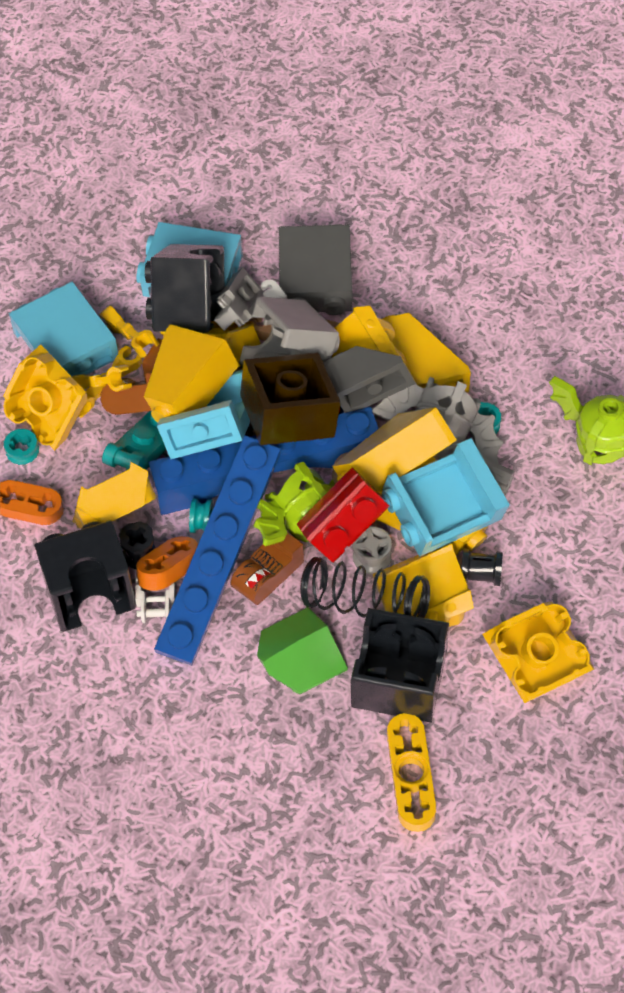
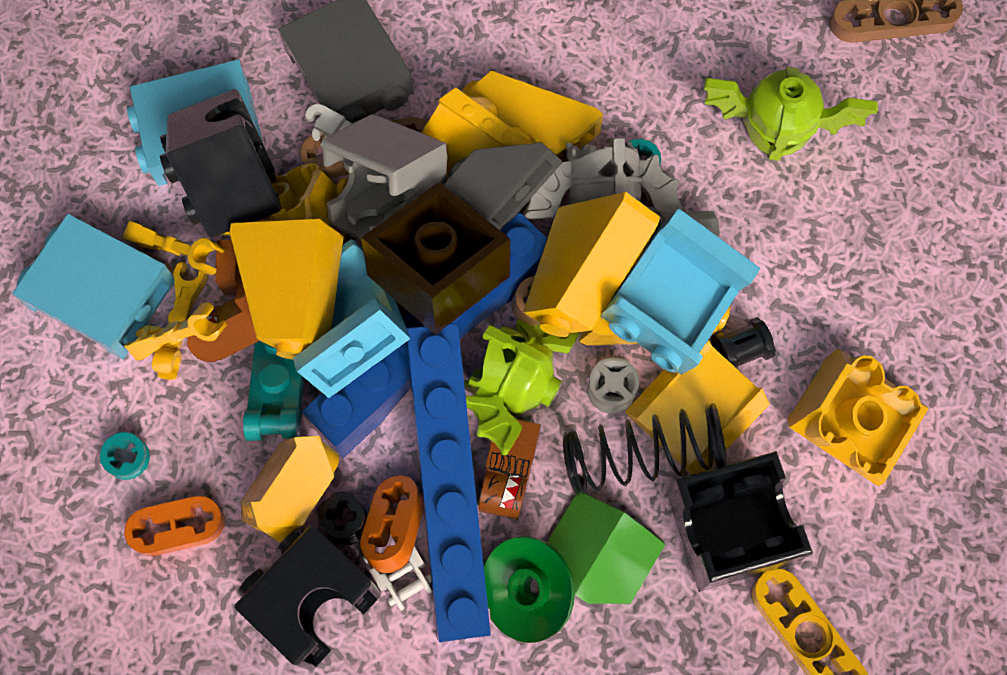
camera: 30 degrees left, 15 degrees up
yellow slope [3,344,87,451] -> none
teal bush [189,498,214,533] -> none
light grey hinge [214,267,264,331] -> none
red brick [297,467,390,563] -> none
none -> green dish [484,536,575,643]

